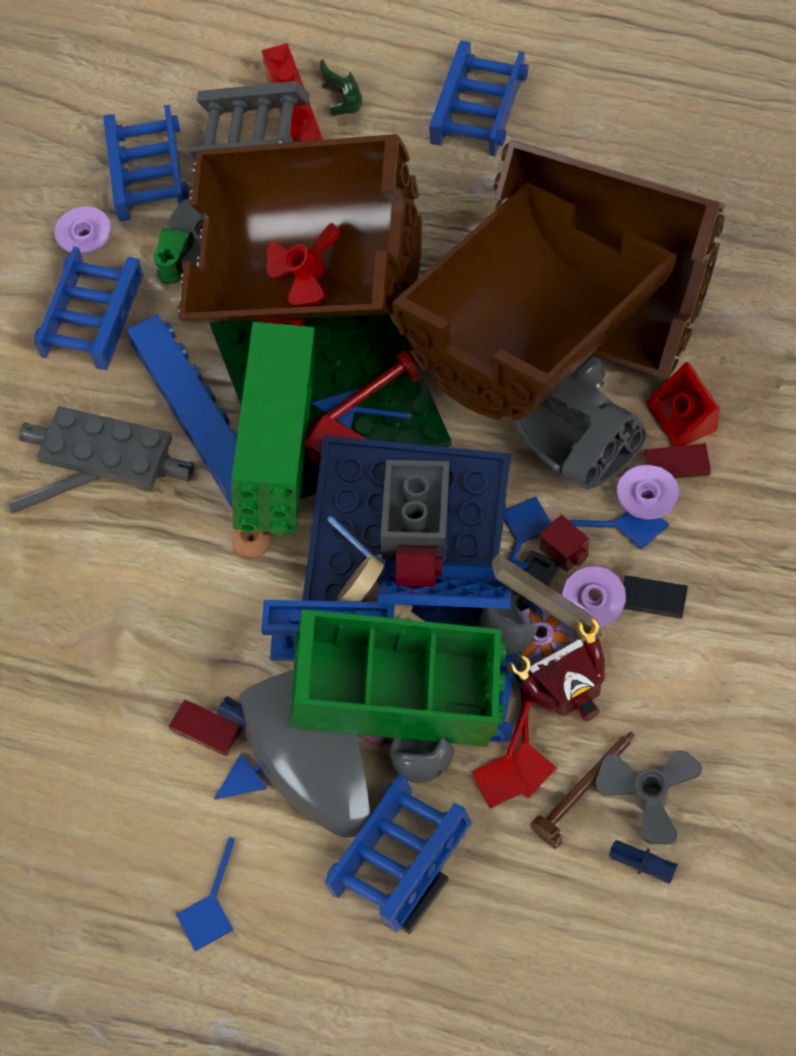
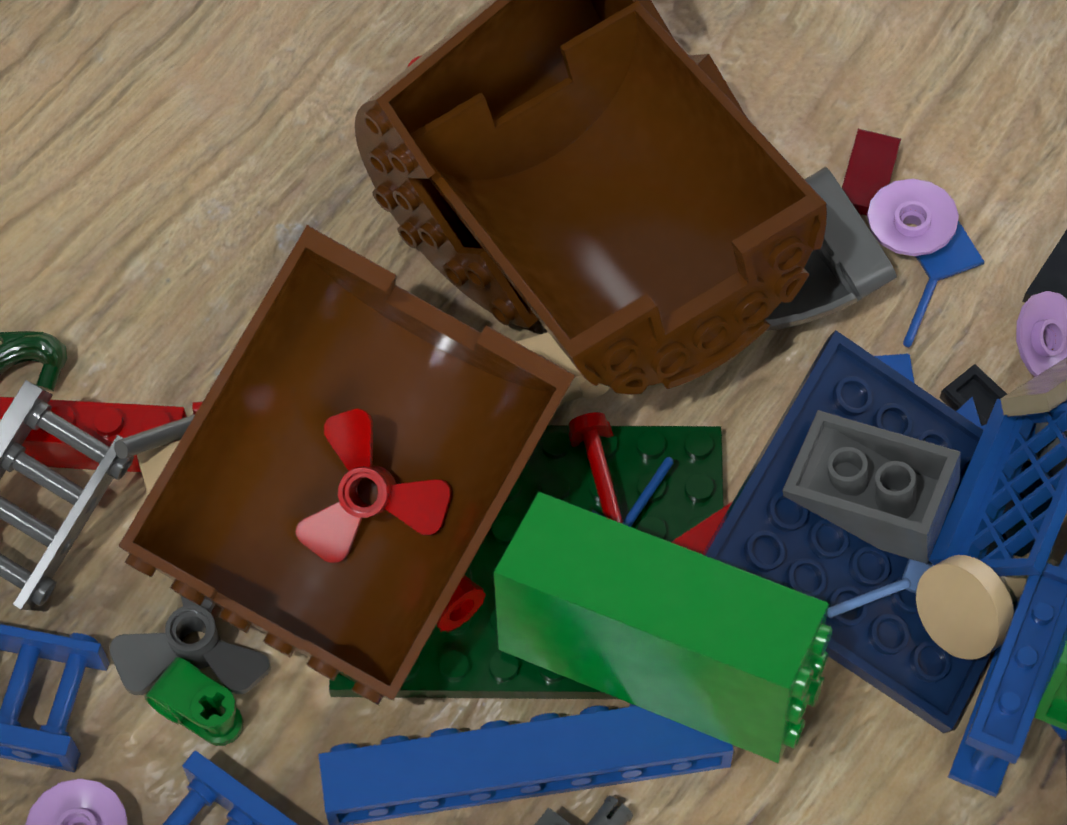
camera: 75 degrees left, 0 degrees up
nougat plate [232,529,271,558] -> none
dark red brick [396,544,443,587] -> none
blue fence [429,40,529,157] -> none
dark red brick [540,515,589,572] -> none
red slope [646,362,720,446] -> none

